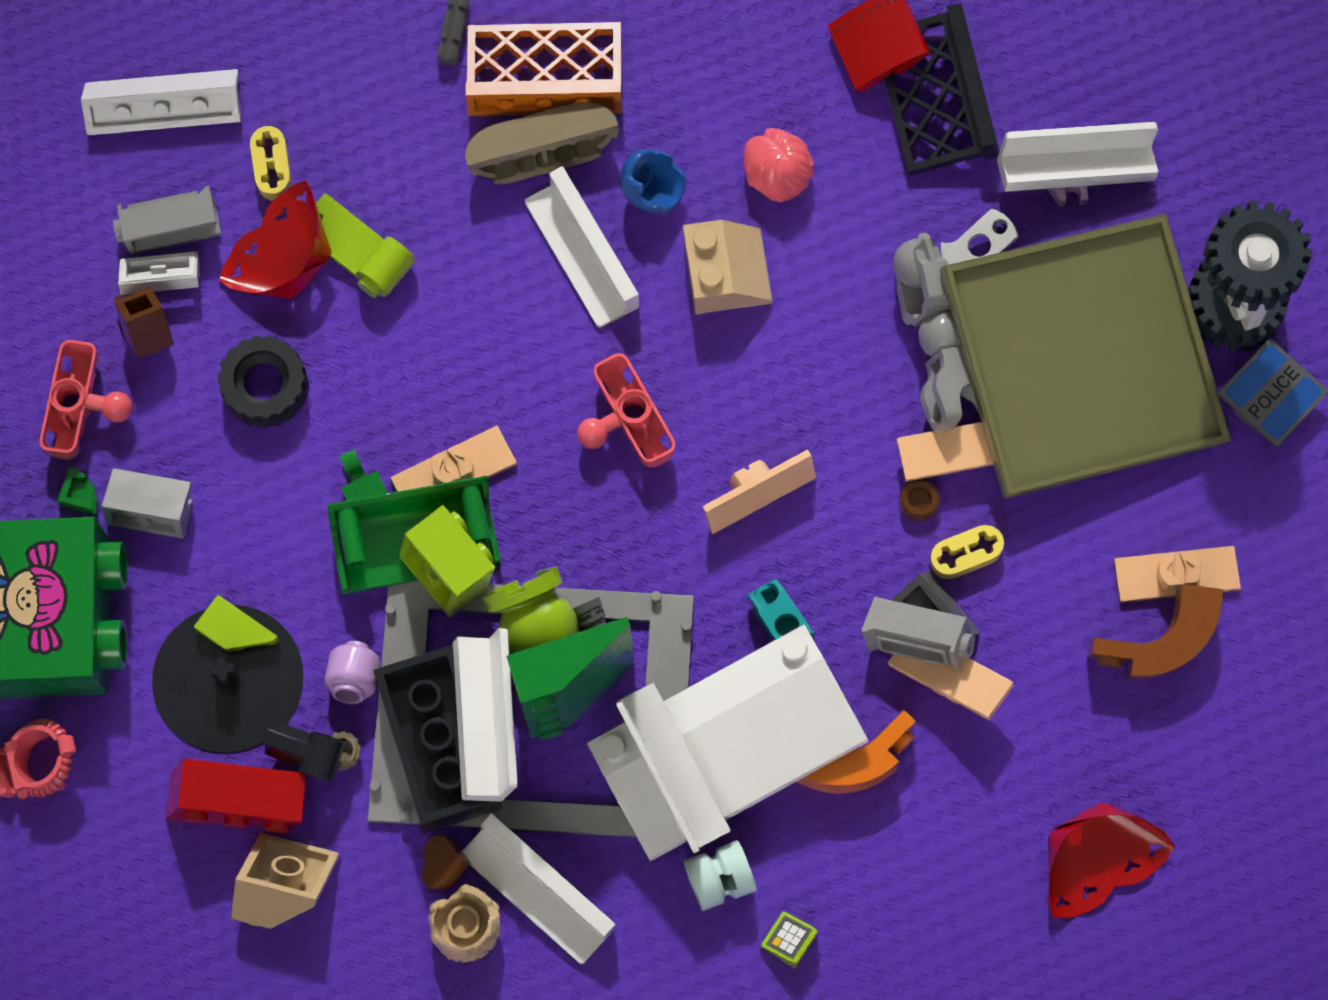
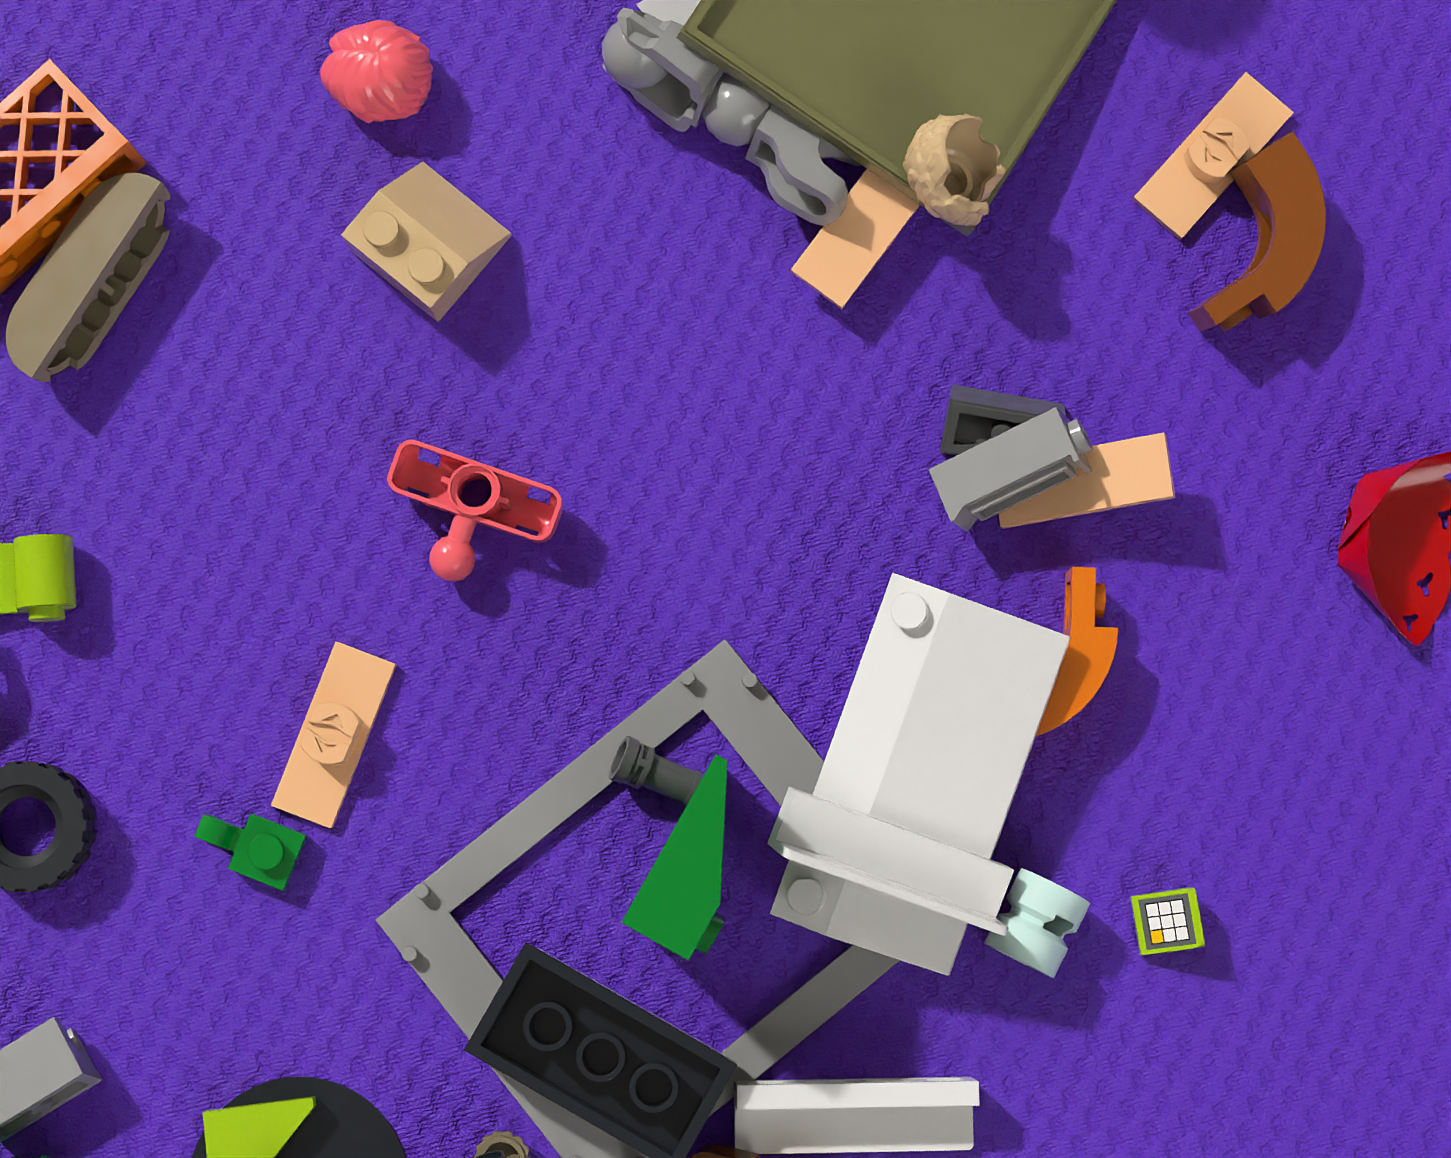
camera: 45 degrees left, 10 degrees up
lavender head [324,641,381,704] -> none
green piece [327,475,501,595] -> none
lime brick [399,505,495,618] -> none
white panel [453,628,517,801] -> none
lime tile [482,566,579,655] -> none
white panel [525,166,639,328] -> none
blue hair [620,149,686,214] -> none
light nougat piece [702,450,816,534] -> none
teal leg [747,579,815,642] -> none
reddish brown tile [899,480,940,522] -> none
light yellow beam [930,525,1004,580] -> none
none -> tan hair [902,113,1006,226]

